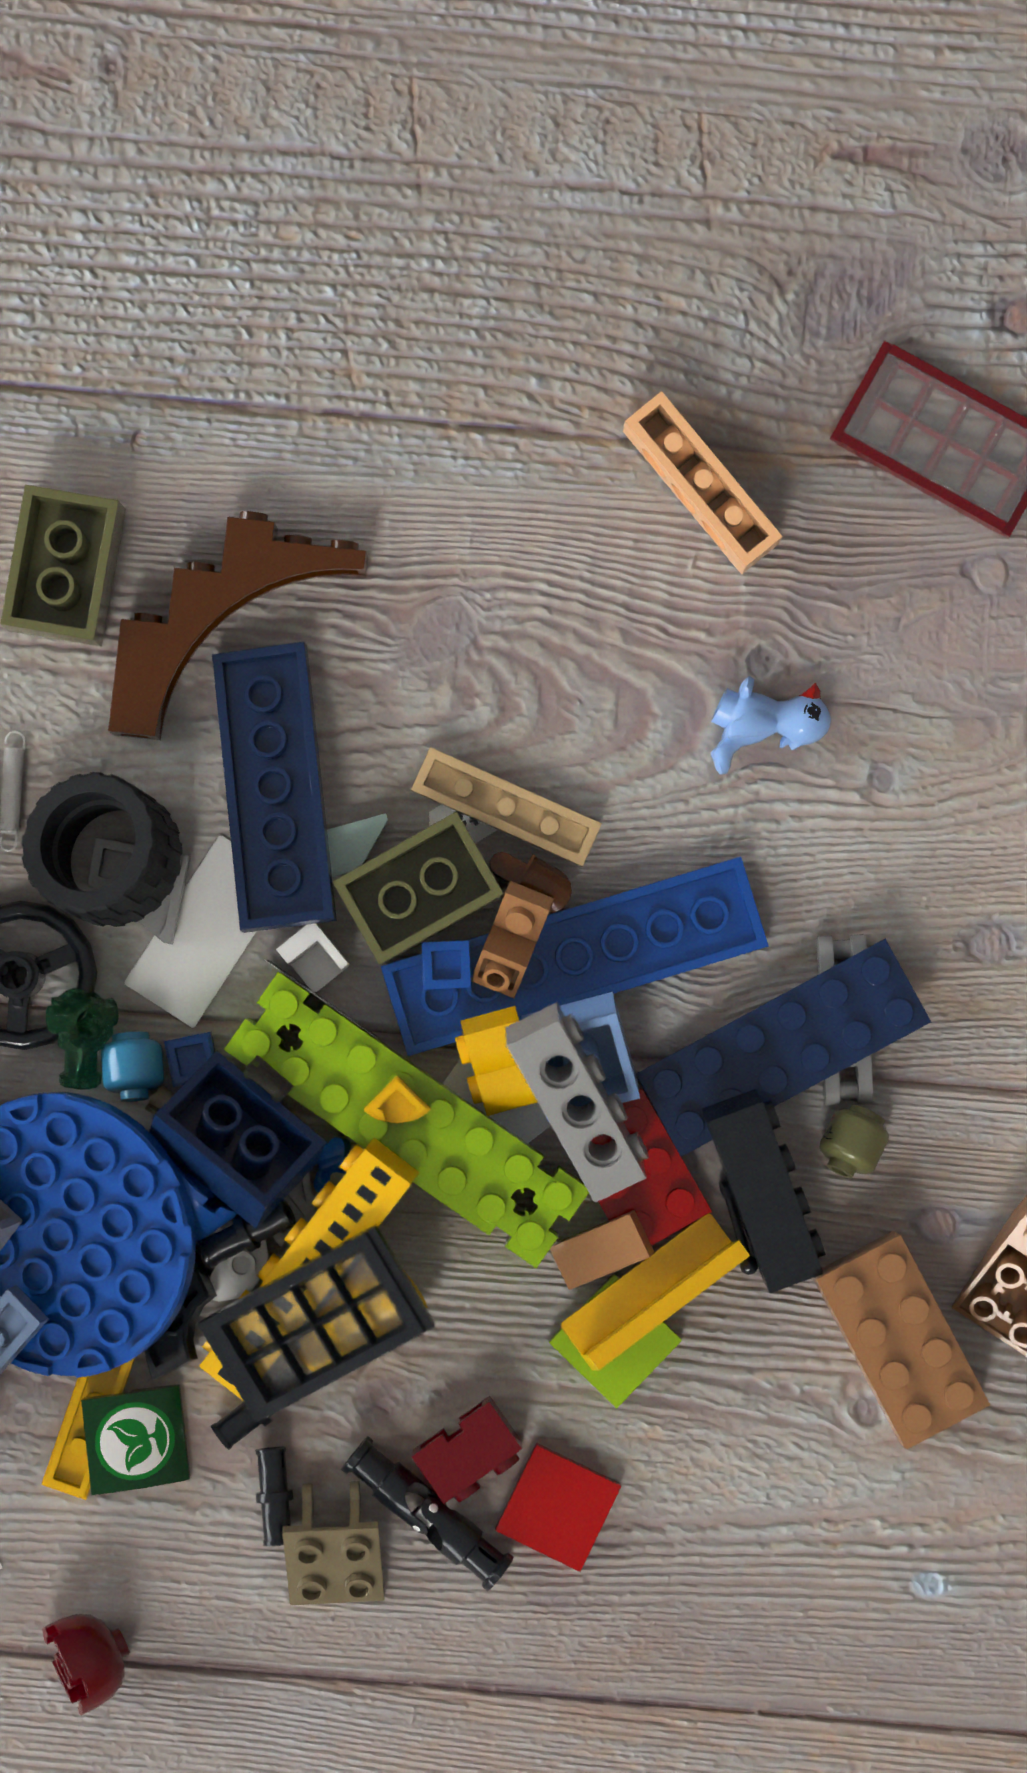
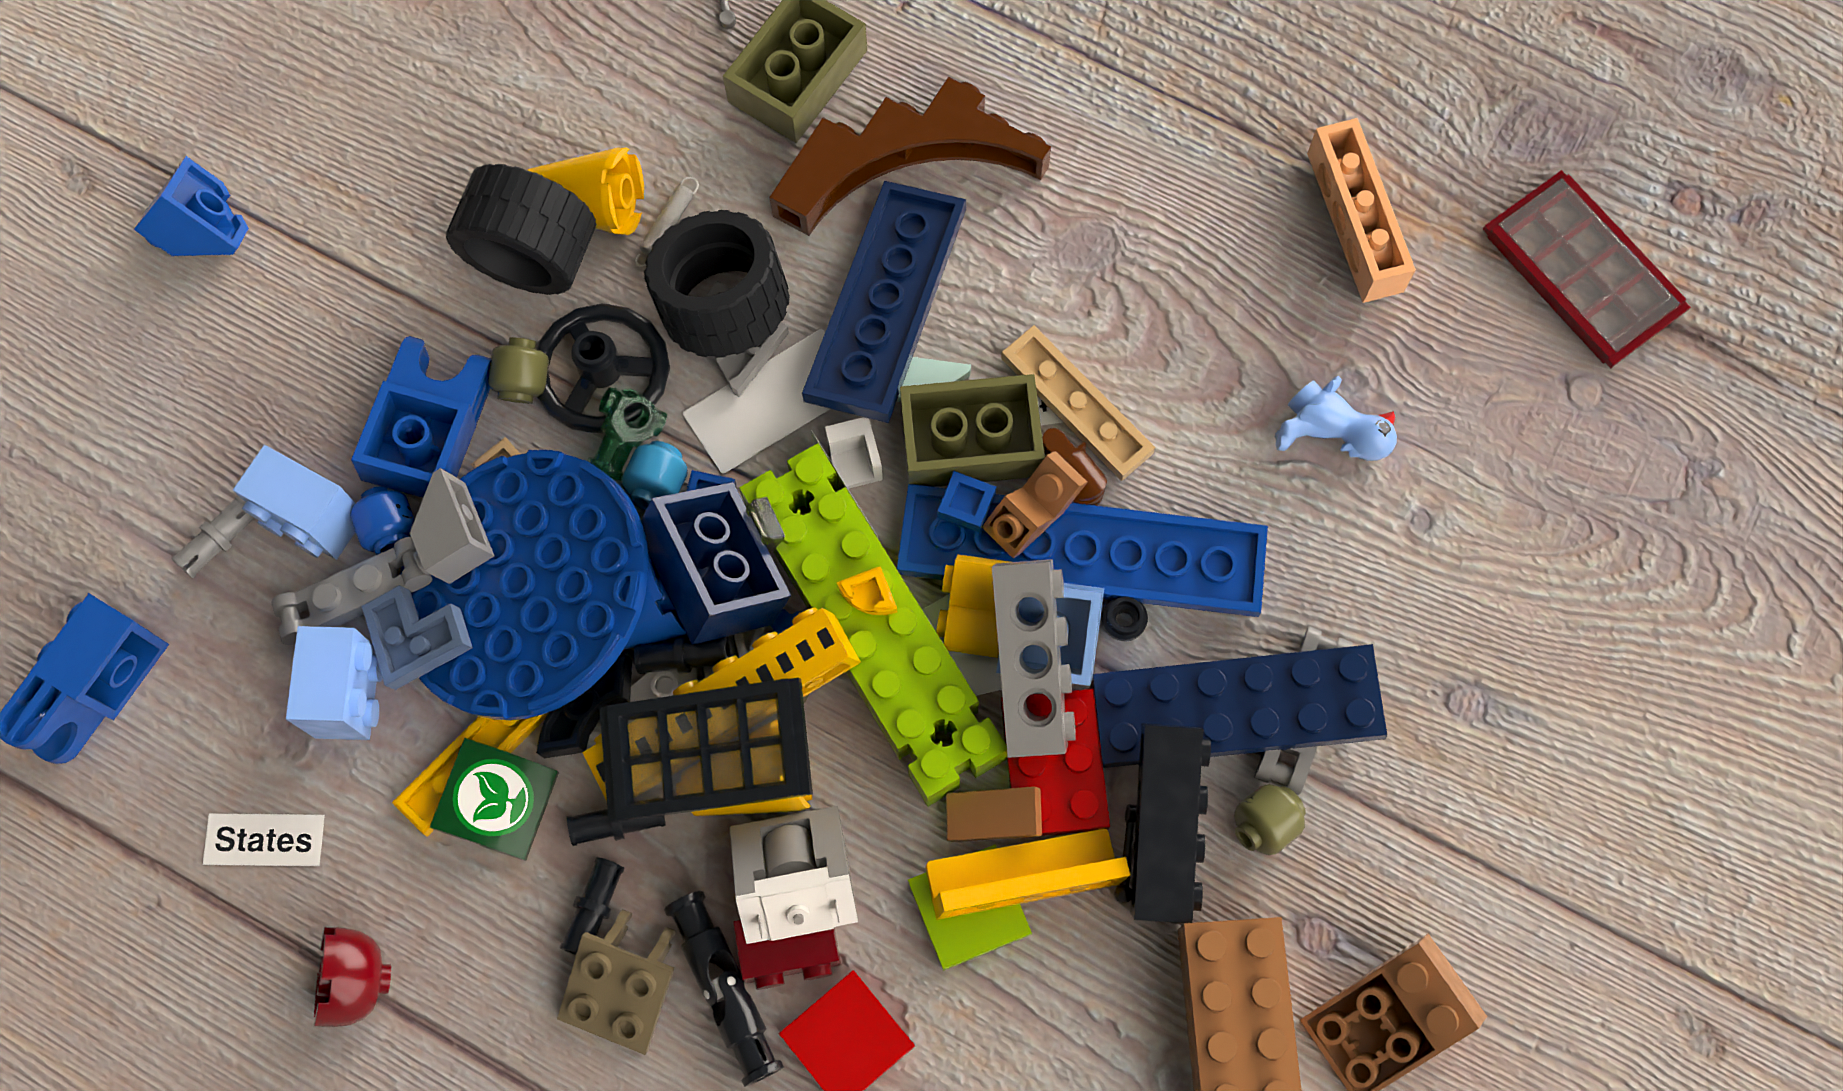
camera: 25 degrees right, 15 degrees down
none -> piece [730,806,858,944]
none -> black plate [1102,597,1148,641]

